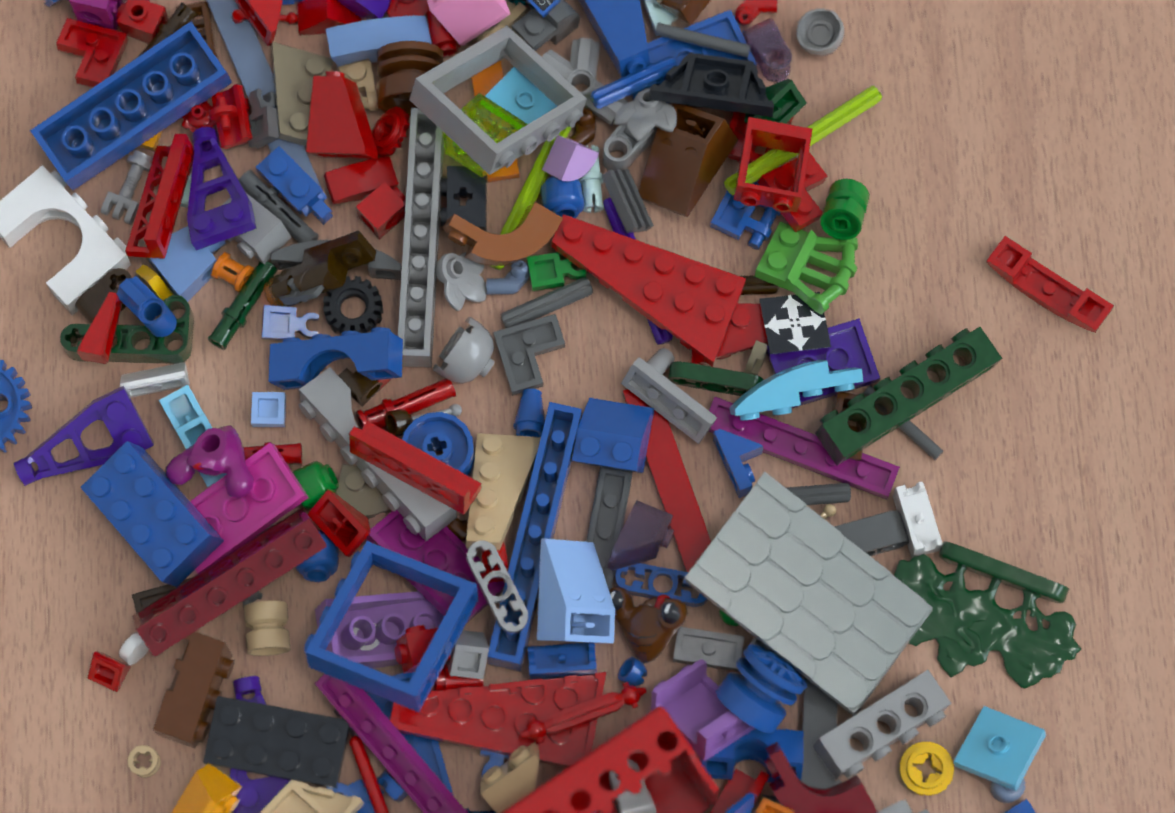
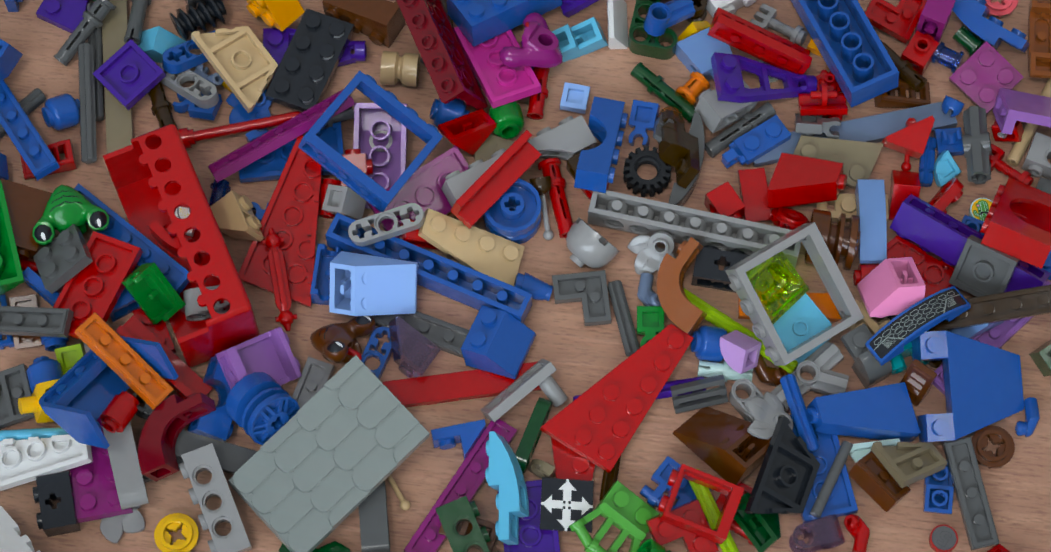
camera: 100 degrees right, 5 degrees down
blue hinge [618,657,647,687] -> none
dark grey axle [787,483,851,505] -> none

